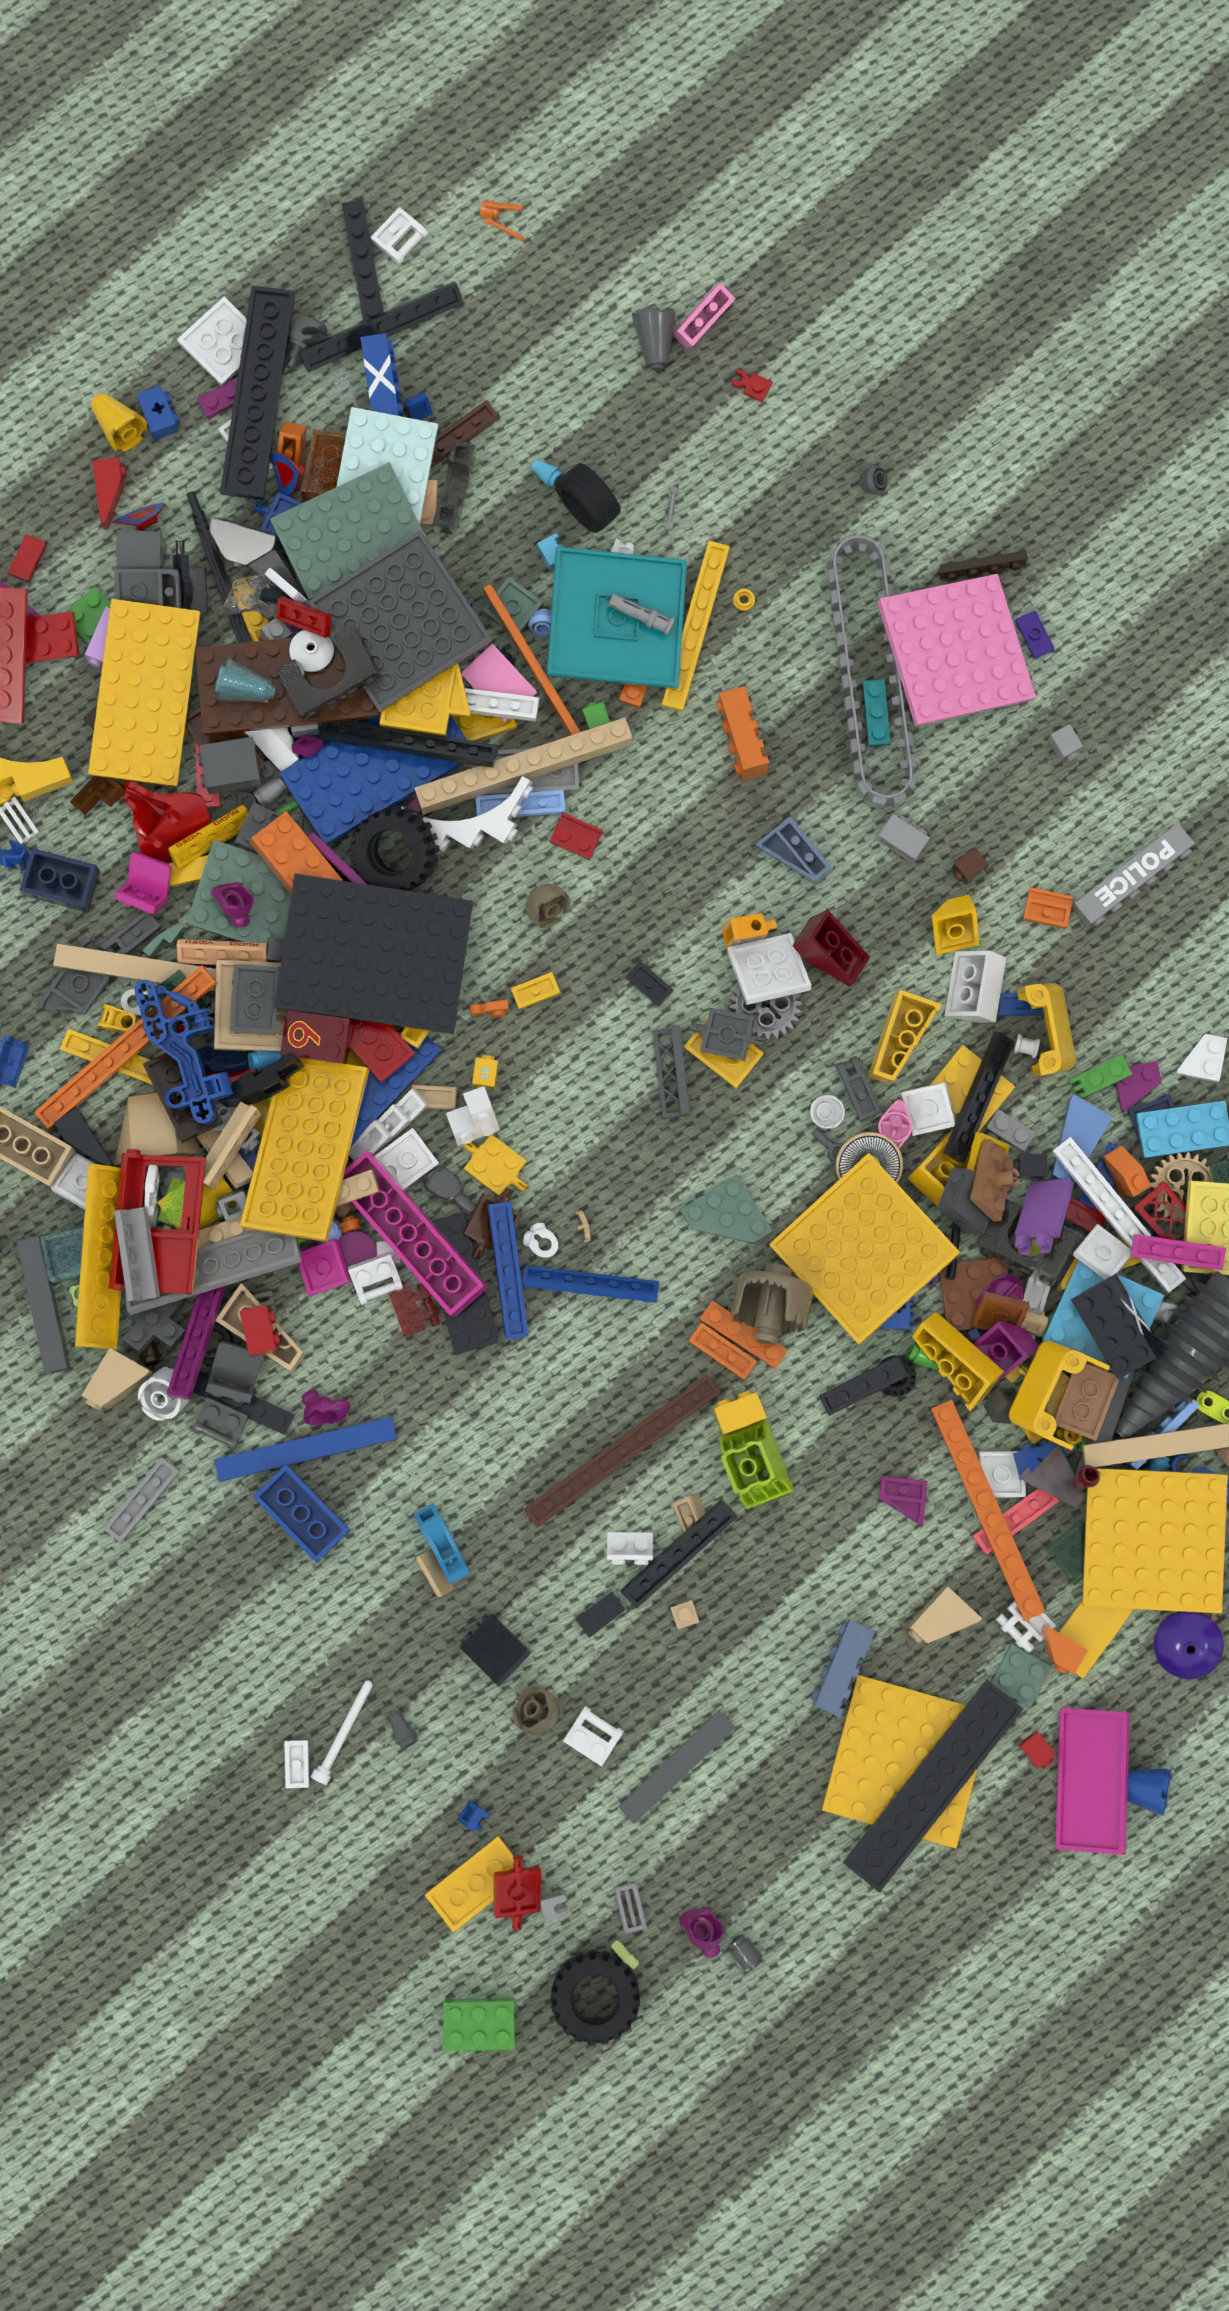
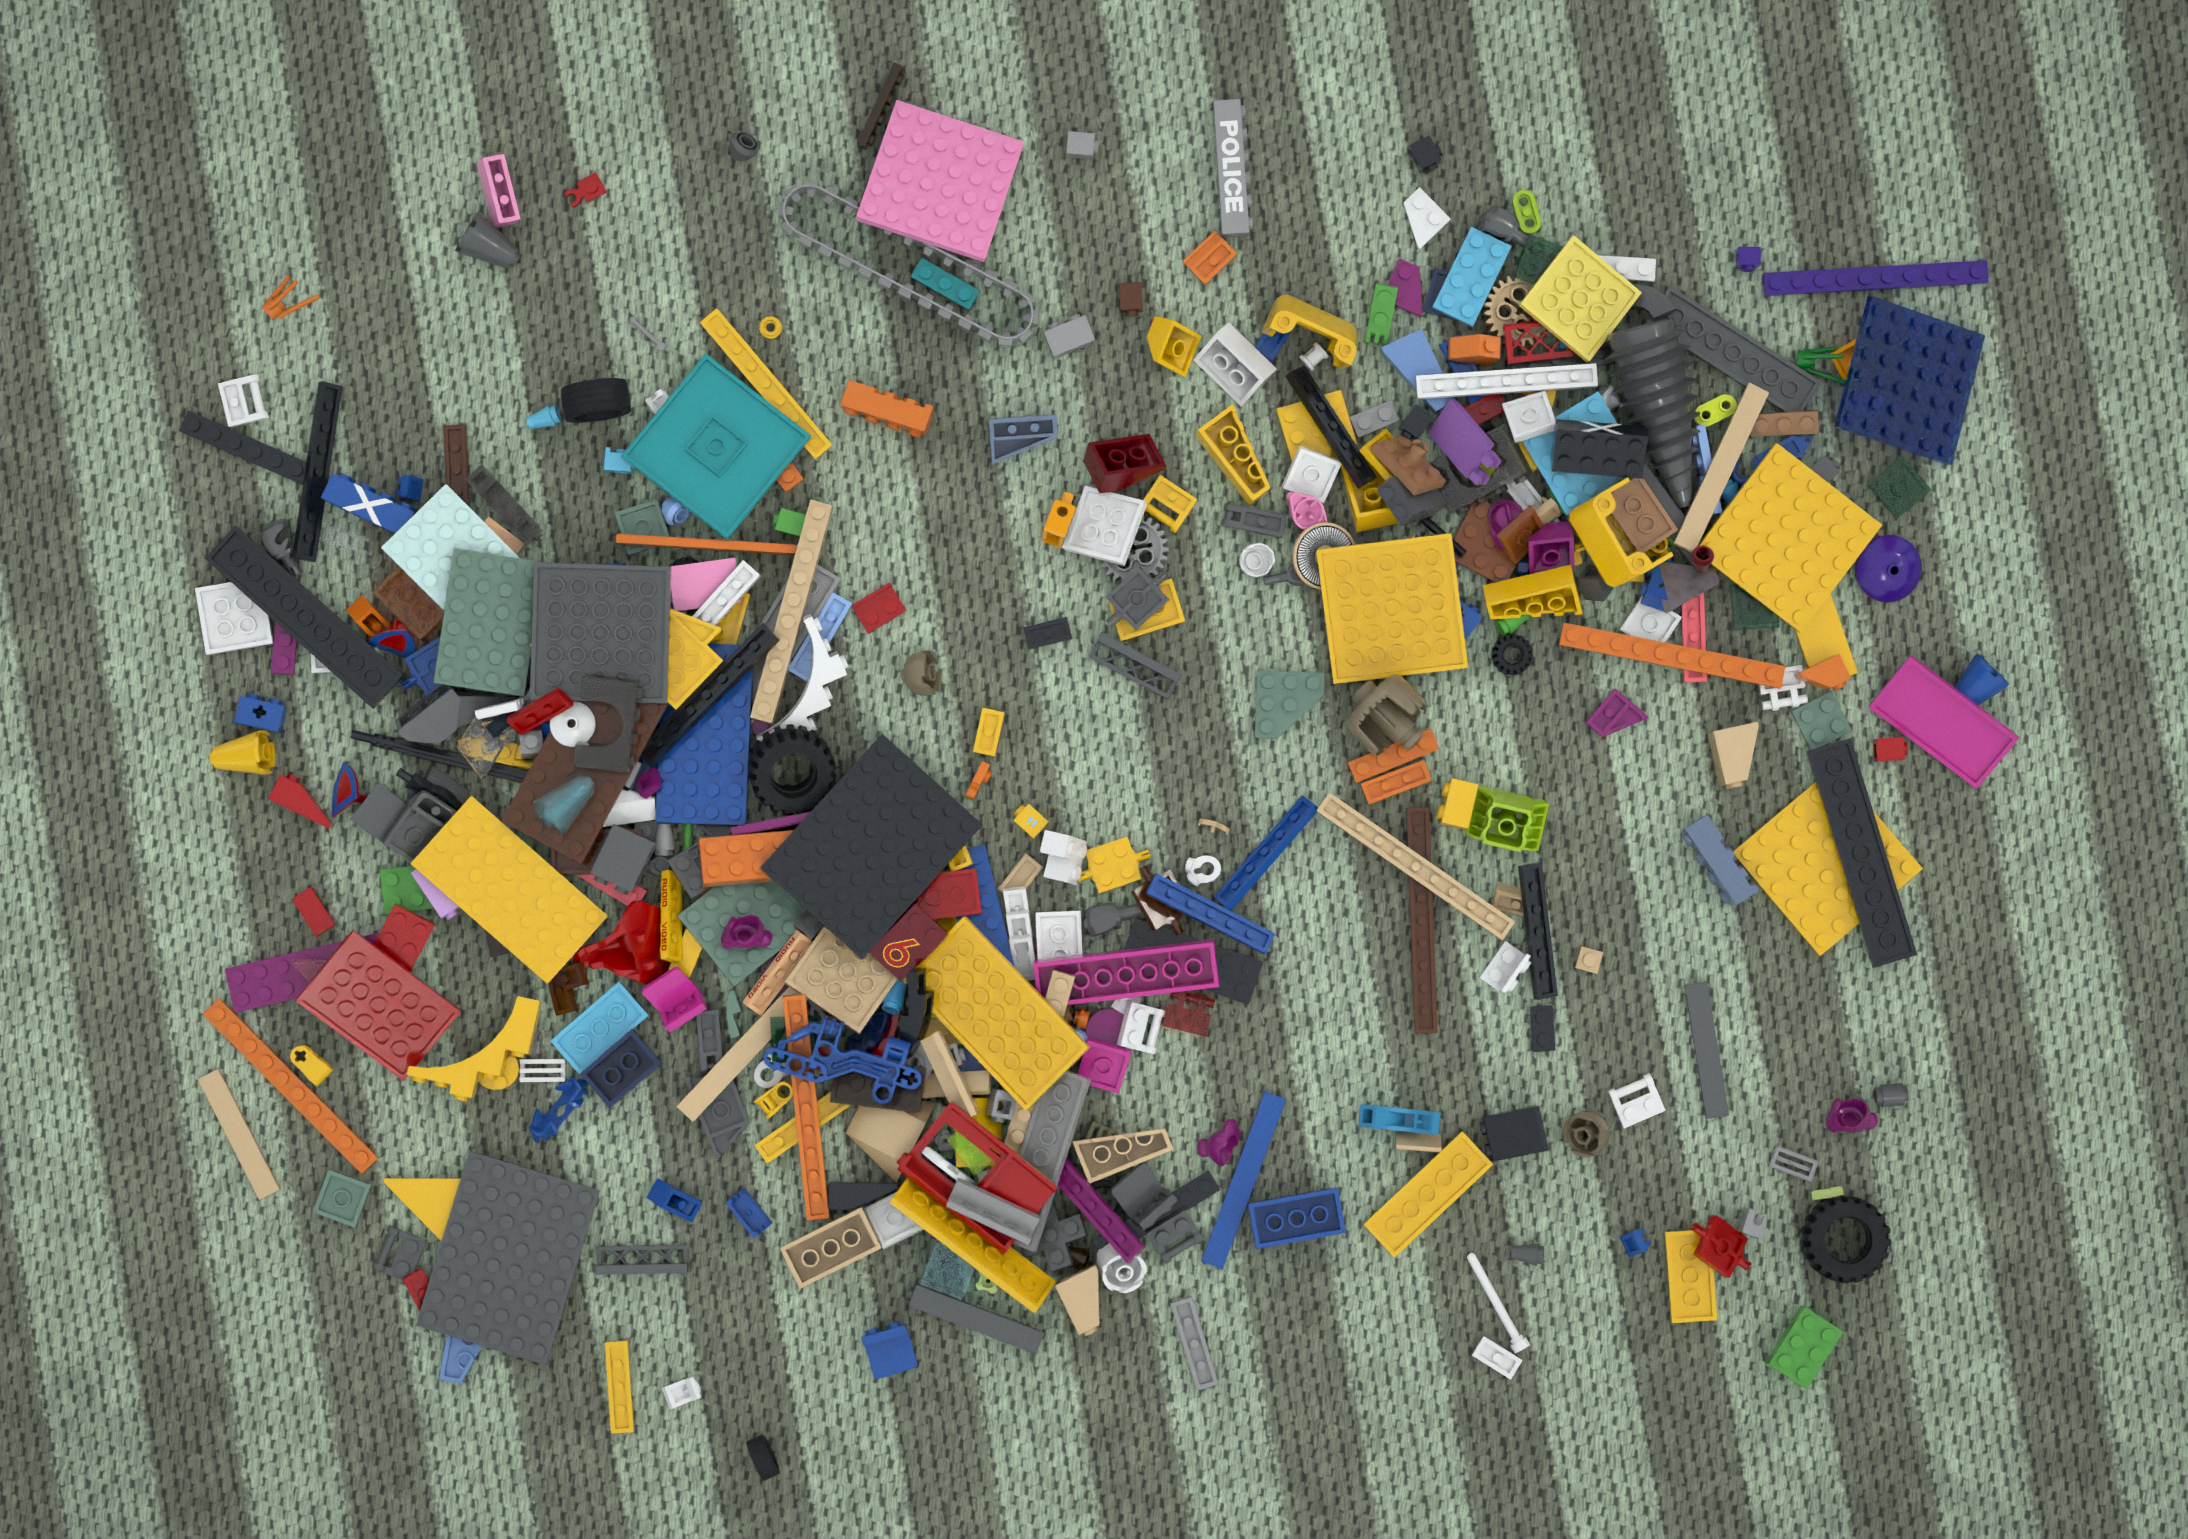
camera: 60 degrees left, 5 degrees up
dark grey plate [230,964,280,1035] -> none
red brick [240,1305,281,1358] -> none
light grey pin [608,593,675,636] -> none
black tile [819,1355,910,1416] -> none
dark purple plate [1015,610,1055,659] -> none
dark pink plate [1130,1234,1226,1270] -> none
none -> medium azure plate [551,981,649,1075]
none -> yellow plate [1144,475,1198,533]
none -> tan plate [1316,792,1515,940]
none -> yellow plate [1363,1131,1493,1258]

